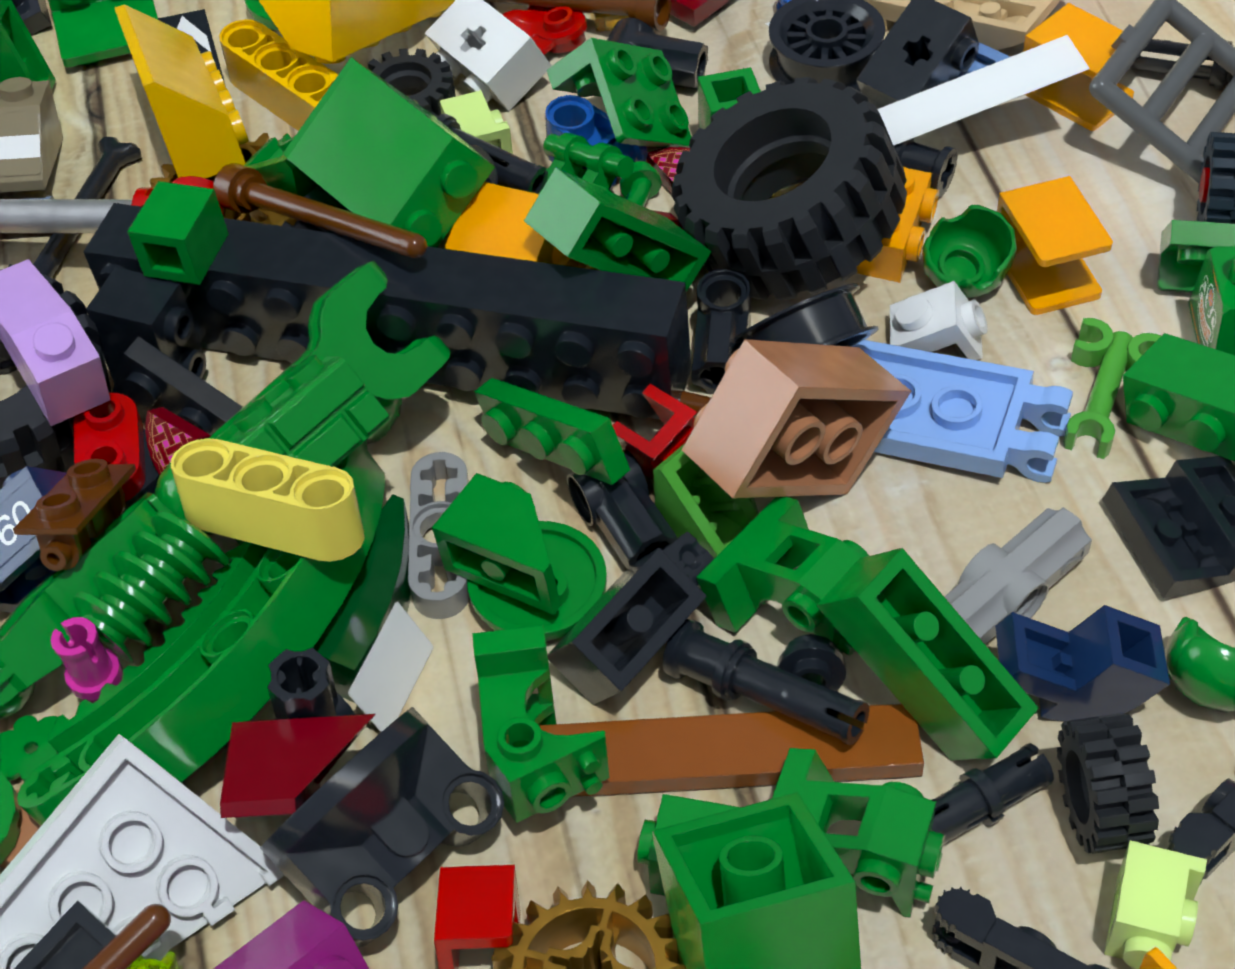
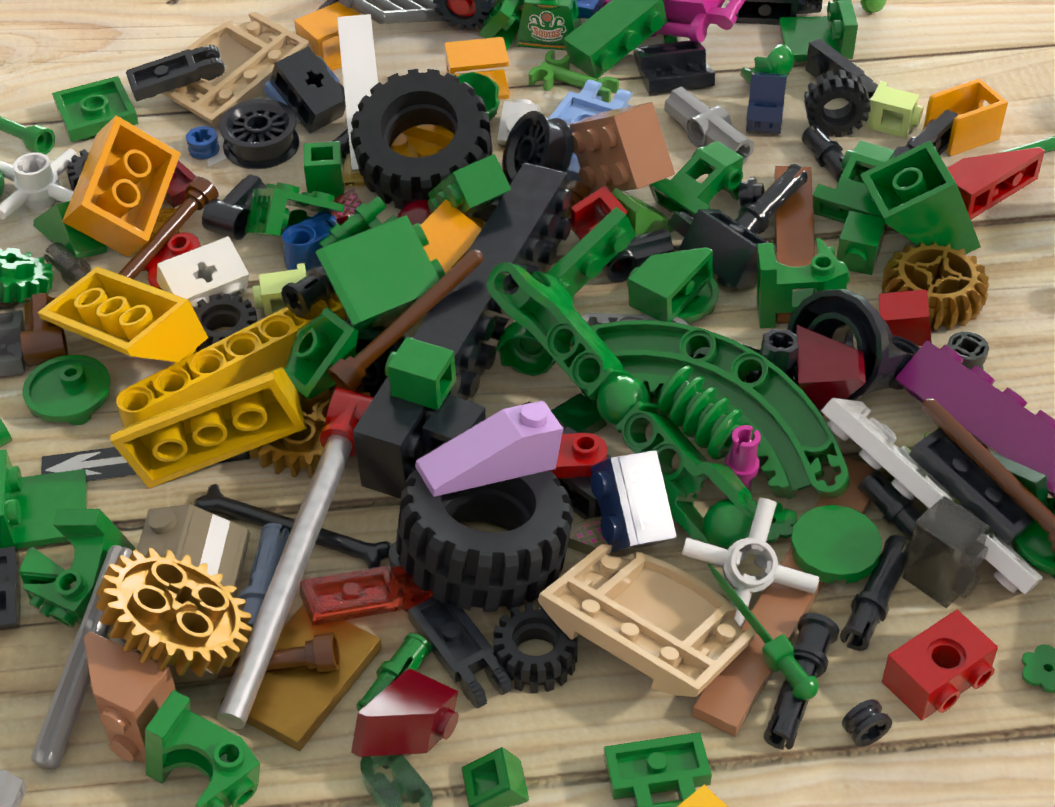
camera: 85 degrees left, 5 degrees down
reddish brown hinge [13,459,136,571] -> none
dark red tile [145,407,211,475] -> none
light yellow beam [171,438,365,562] -> none
green brick [227,354,391,467] -> none
green brick [816,548,1039,760] -> none

